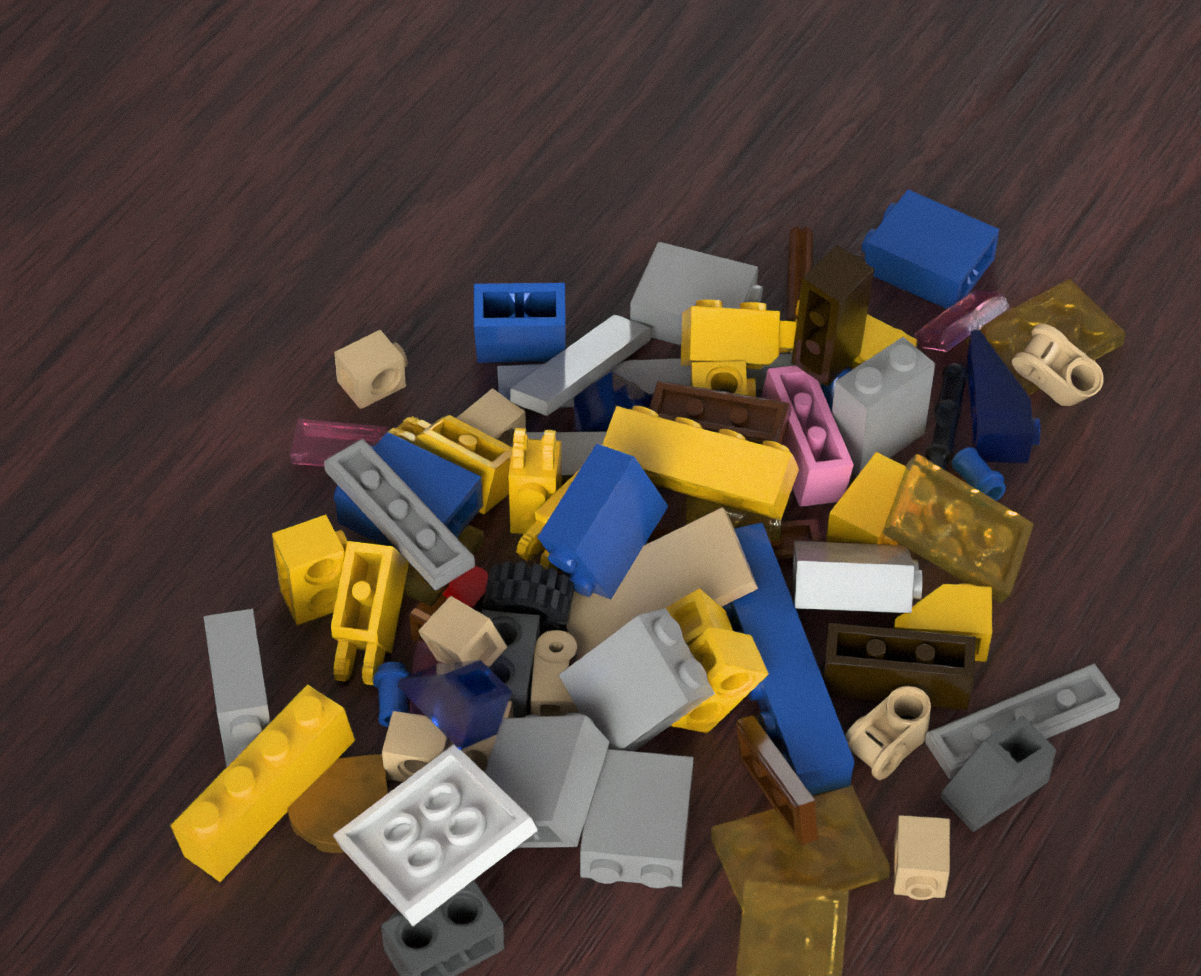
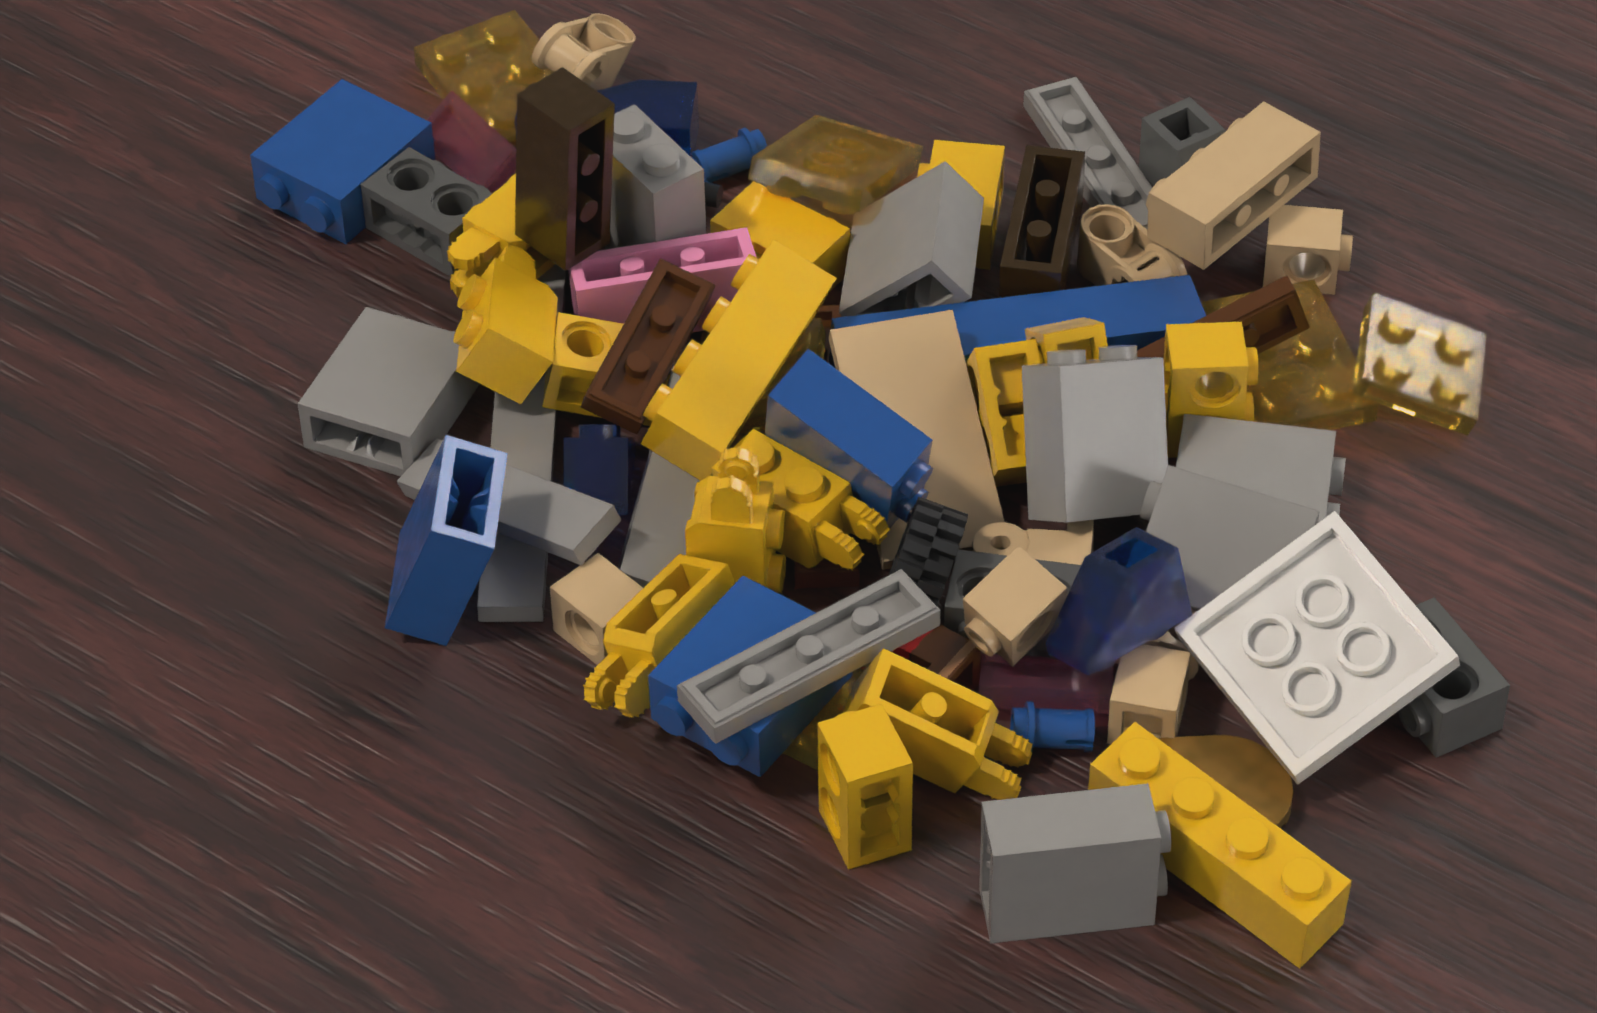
camera: 85 degrees left, 5 degrees down
clear pink tile [290,419,388,467] -> none
tan brick [334,330,408,409] -> none
reddish brown axle [786,226,813,322] -> none
none -> dark grey brick [360,147,492,277]
none -> tan brick [1146,101,1321,270]
none -> yellow brick [1164,322,1258,458]

